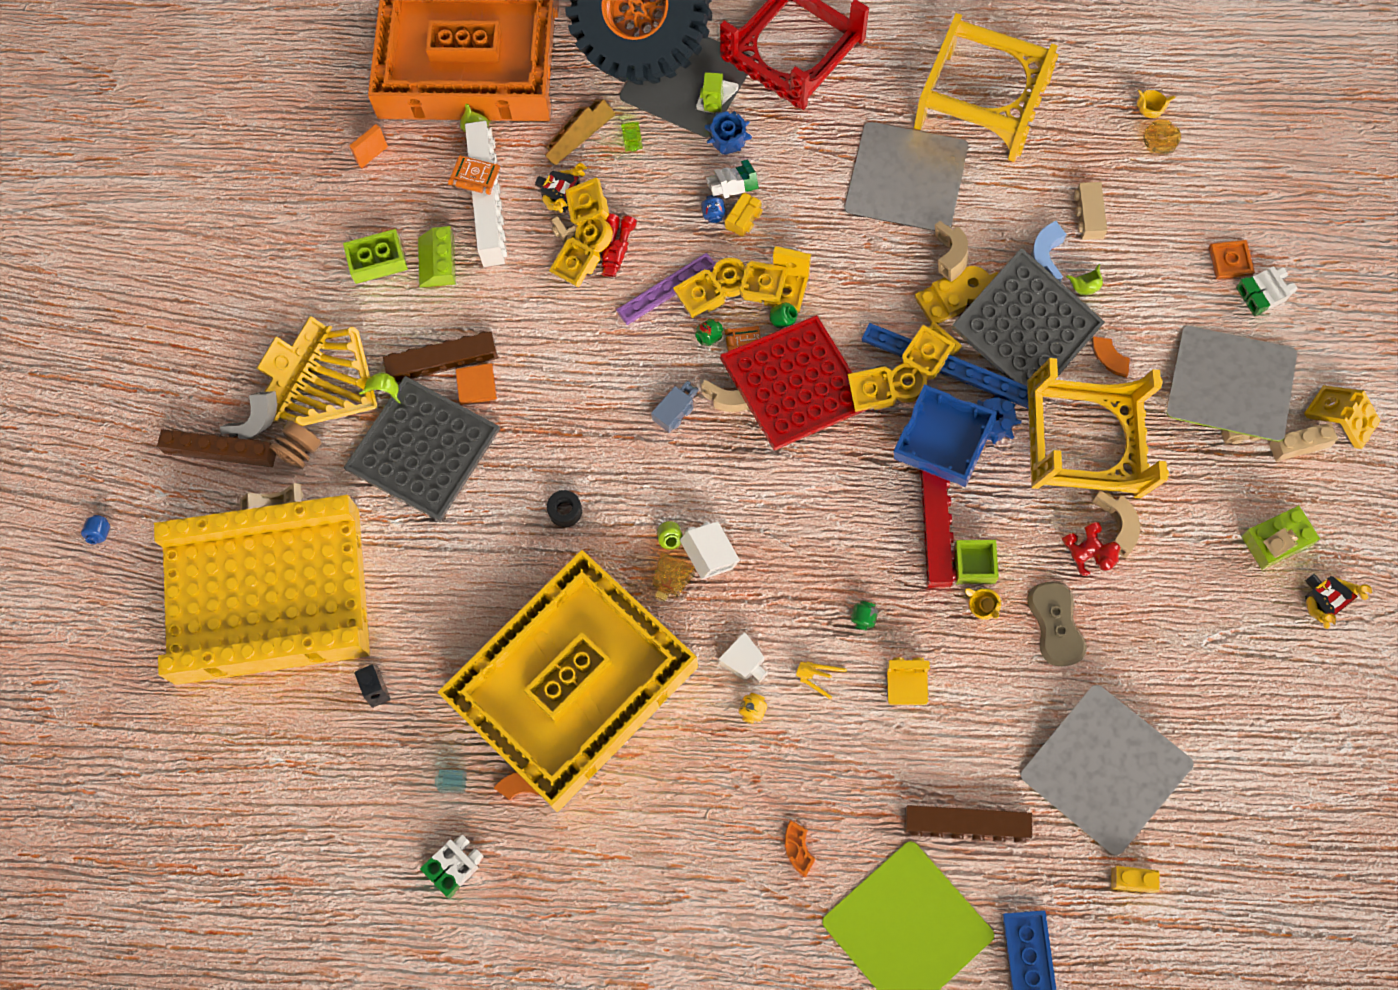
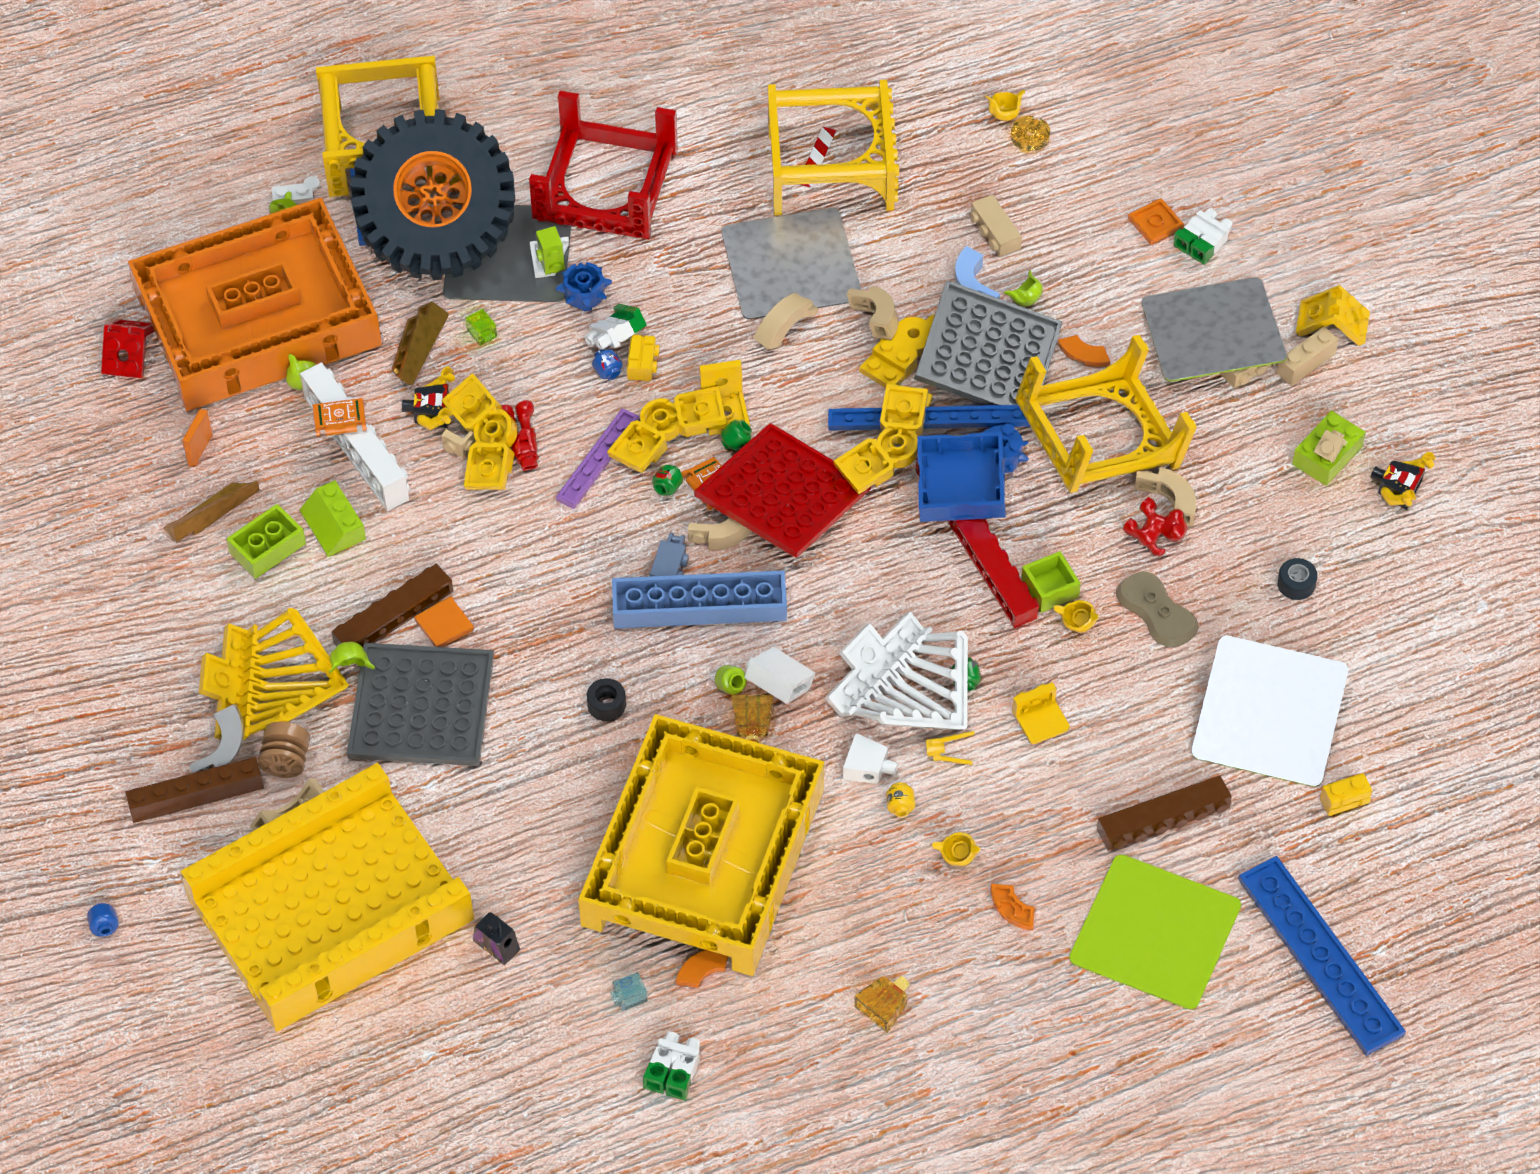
camera: 30 degrees left, 15 degrees down
none -> red bracket [101,319,155,378]
none -> pearl gold wedge [164,480,260,542]
none -> medium blue brick [612,571,787,629]
none -> tan arch [753,293,819,349]
none -> sticker [798,127,836,188]
none -> white plate [825,612,968,730]
none -> clear yellow torso [854,976,910,1033]
none -> yellow hair [932,832,981,867]
none -> black wheel [1277,558,1318,600]

